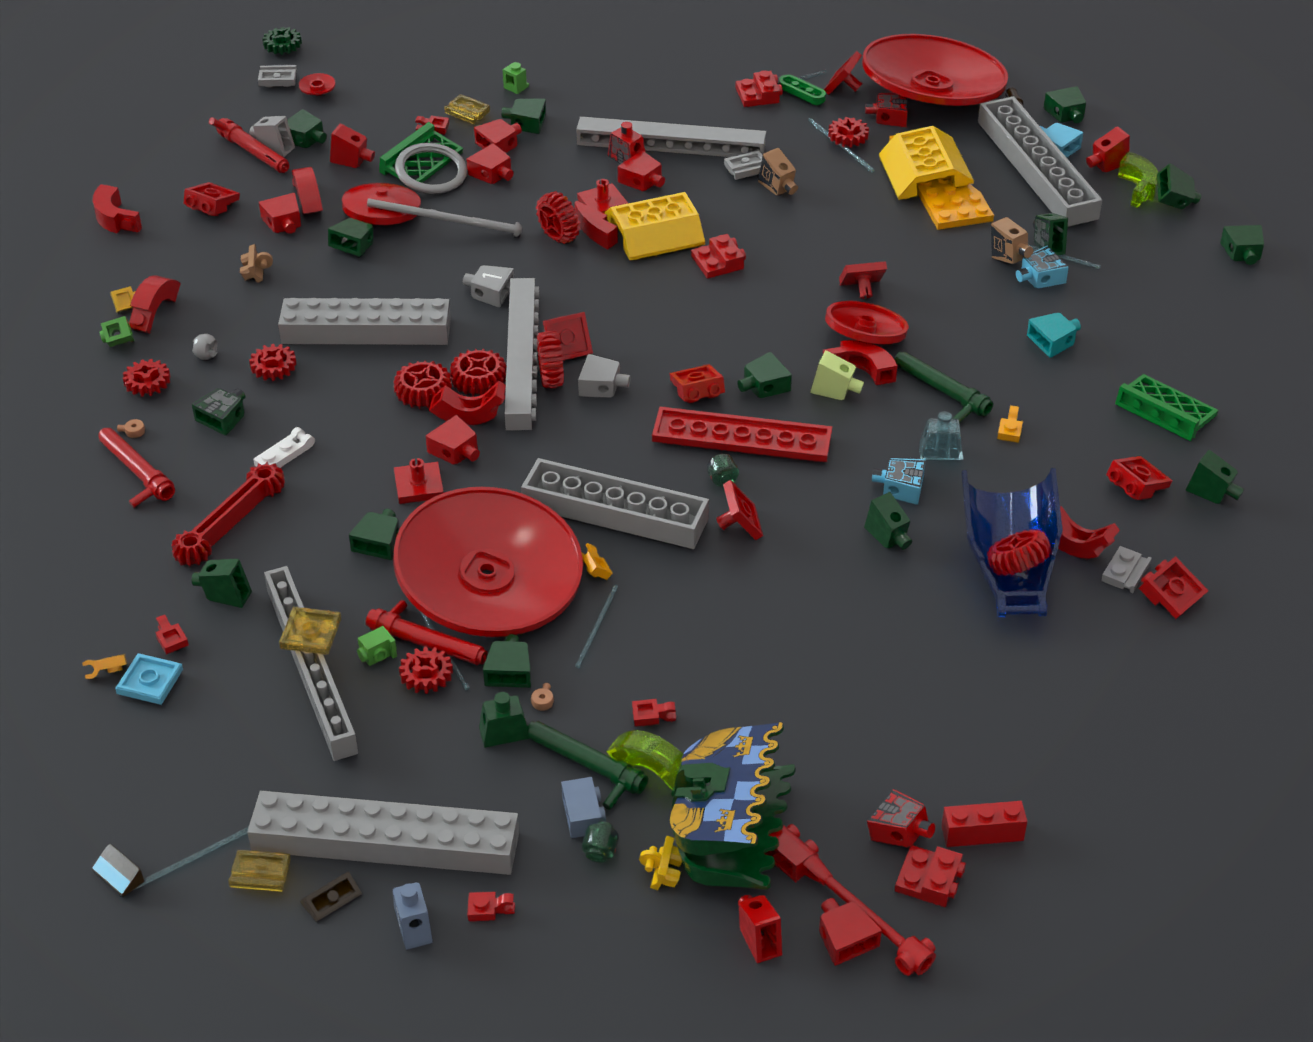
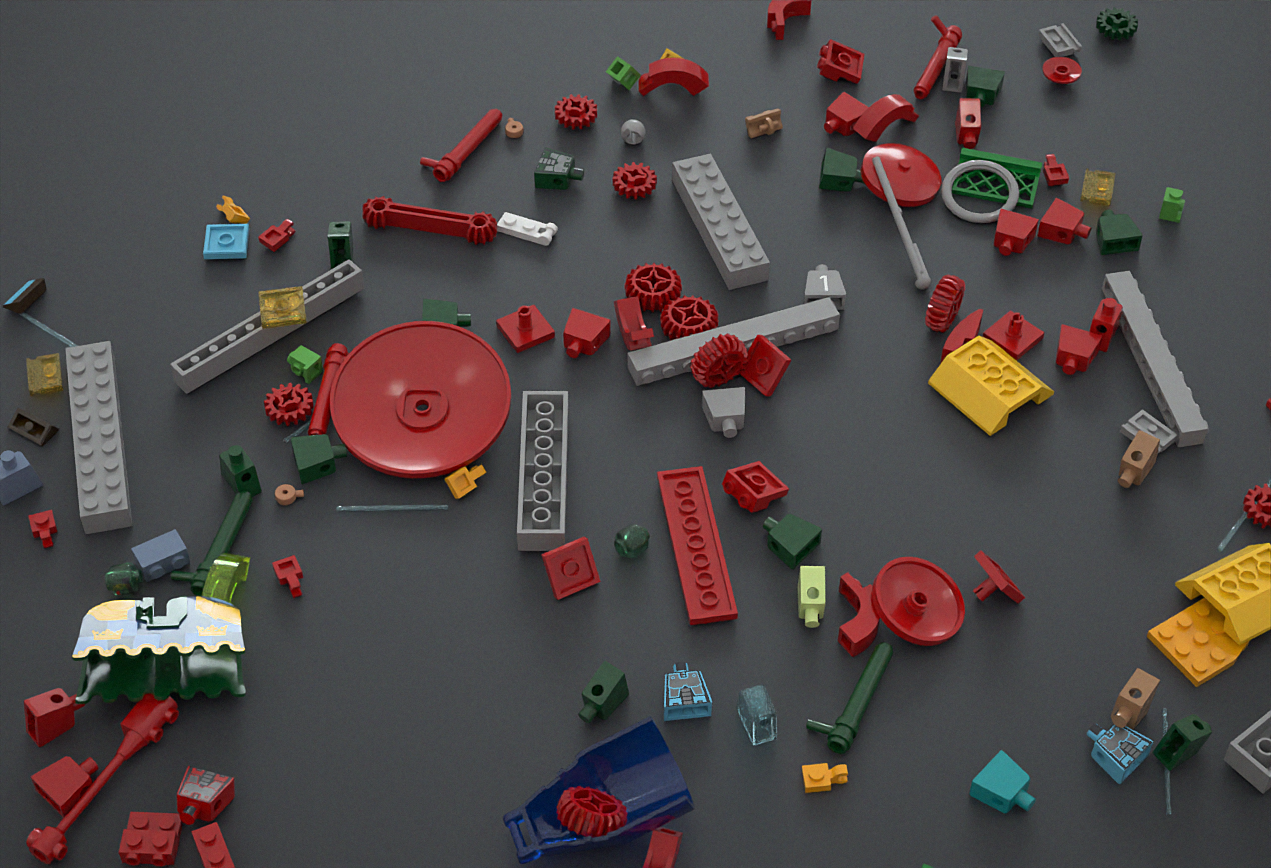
camera: 70 degrees right, 5 degrees up
red plate [691,234,746,279] -> none

